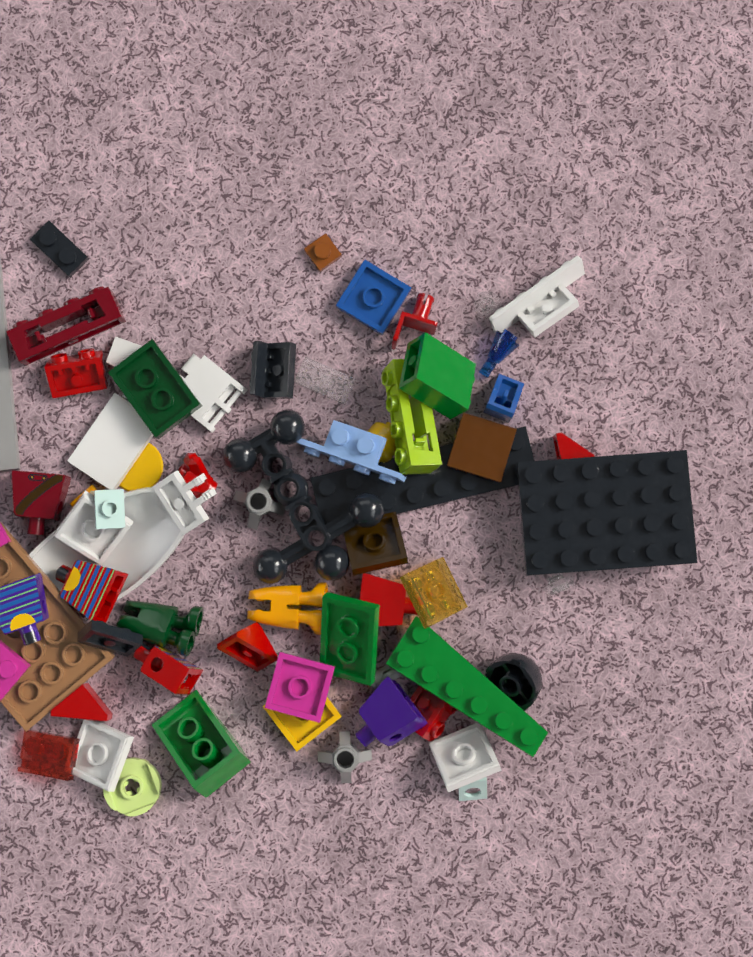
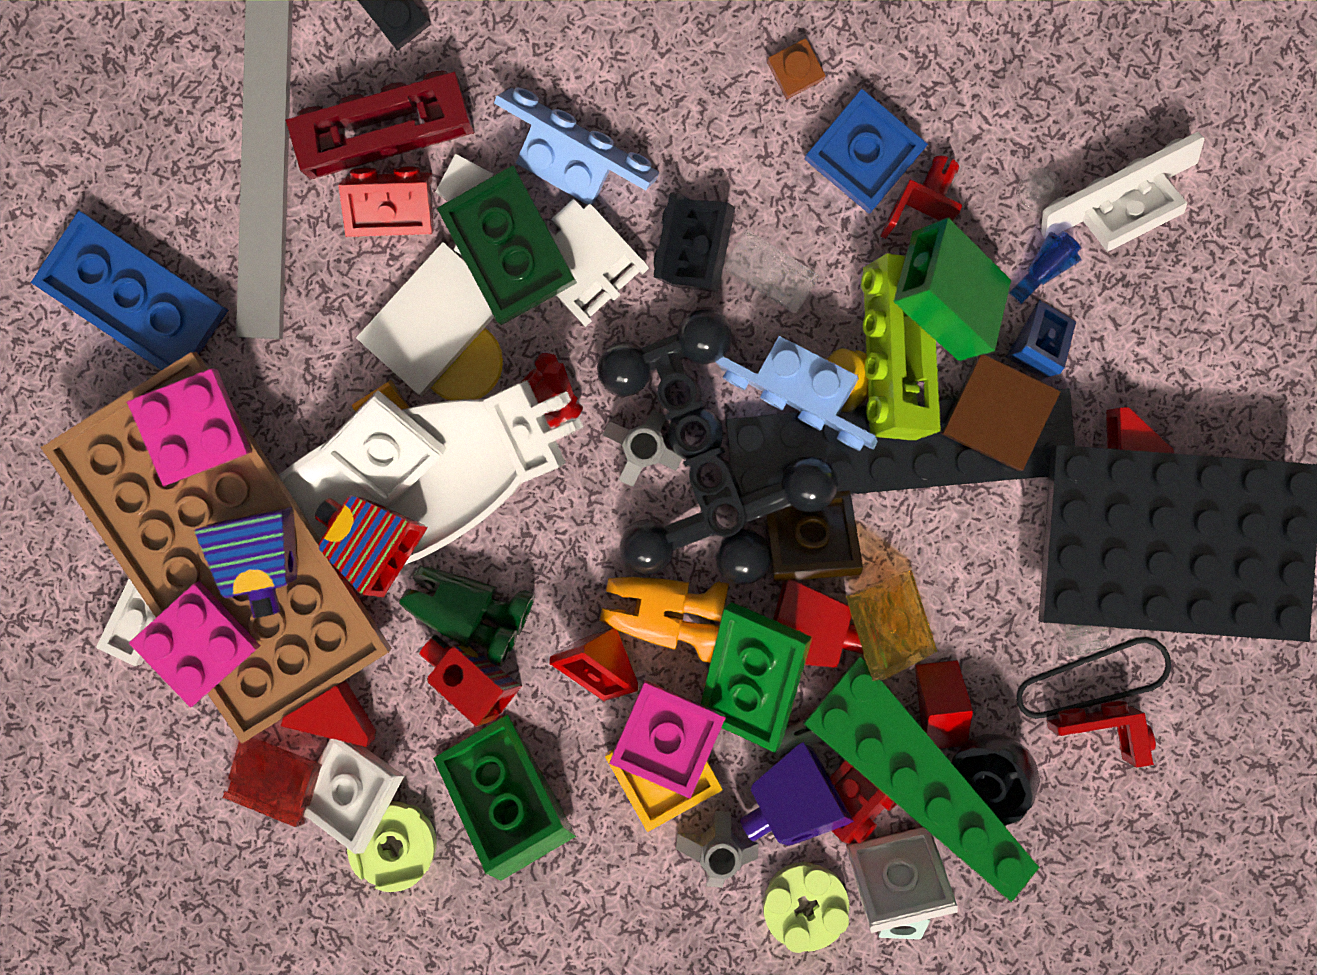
camera: 10 degrees right, 5 degrees up
dark red torso [12,470,71,536] -> none
black plate [77,620,143,657] -> none
light aqua bracket [90,489,125,529] -> none
none -> light blue bracket [494,87,660,205]
none -> yellowish green plate [763,862,850,953]
none -> red slope [915,660,973,749]
none -> black piece [1016,637,1171,719]
none -> red bracket [1046,701,1156,768]

